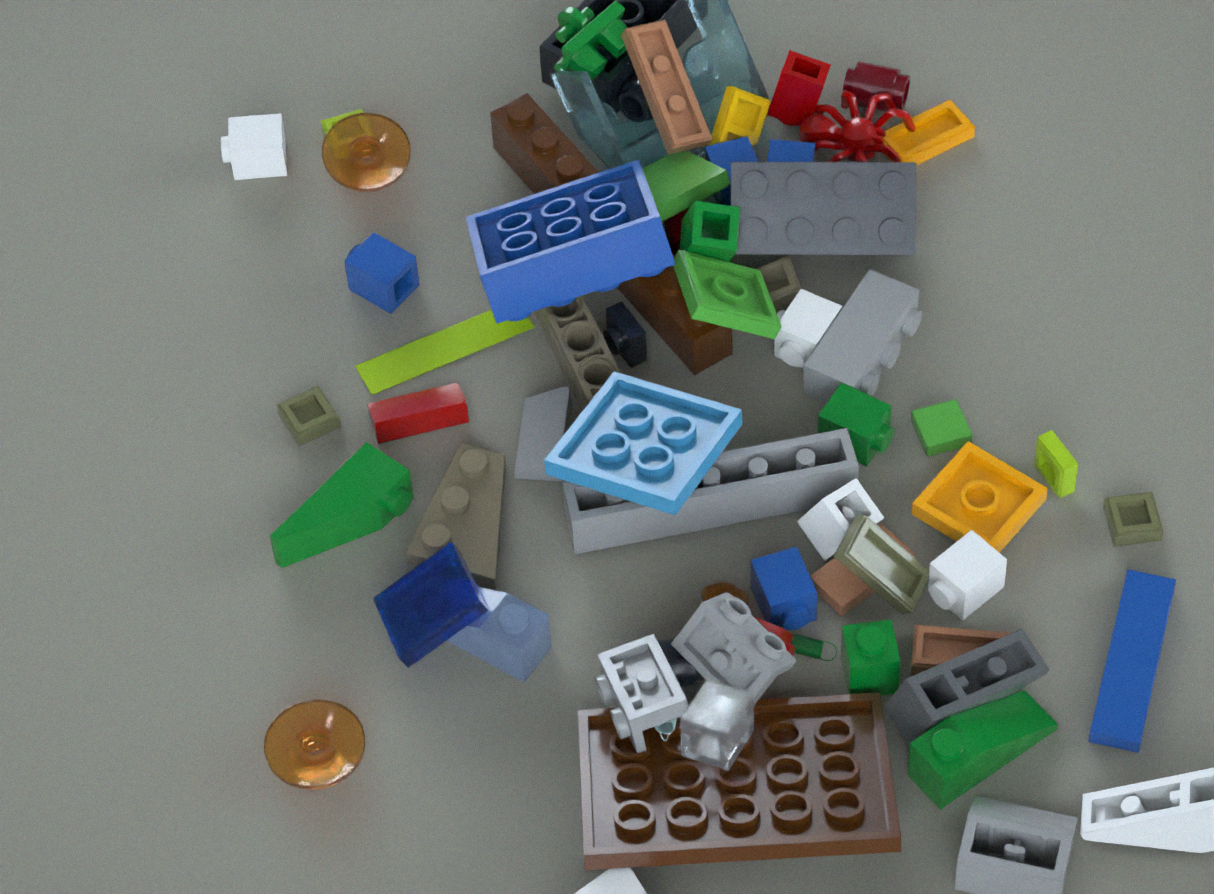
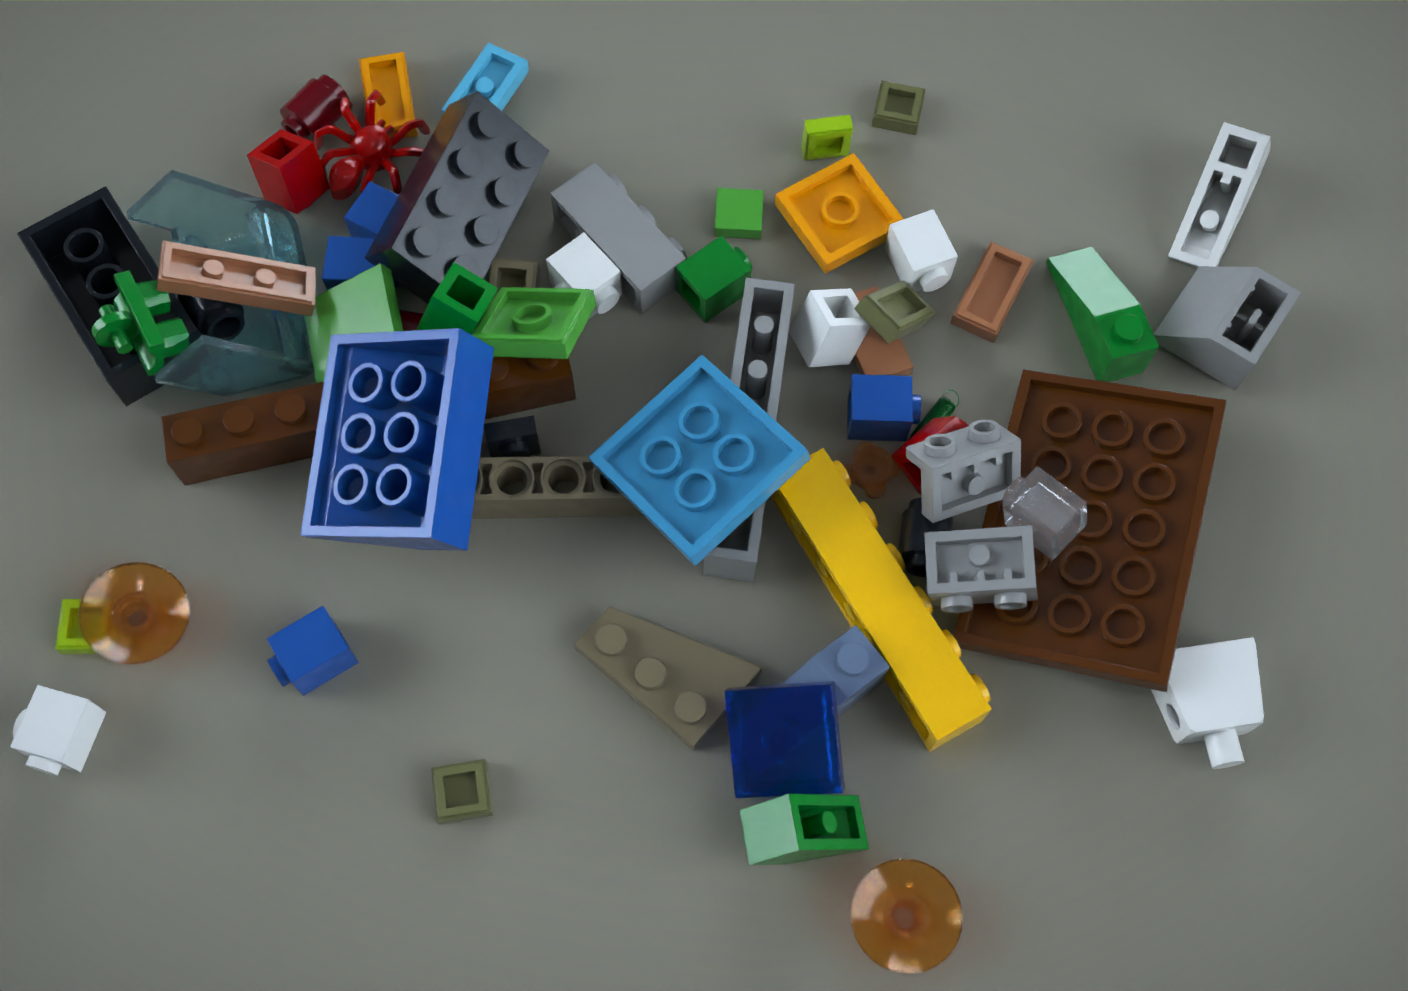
camera: 75 degrees left, 15 degrees up
green slope [270,442,414,568] -> none
lime sticker [355,309,535,395] -> none
red slope [367,382,469,444] -> none
light grey slope [514,387,572,482] -> none
yellow tile [704,86,771,159] -> none
green brick [841,619,901,696] -> none
dark grey slope [884,629,1049,748] -> none
blue tile [1088,569,1176,753] -> none
none -> medium azure plate [441,43,529,115]
none -> green slope [740,794,869,865]
none -> yellow brick [770,448,992,752]

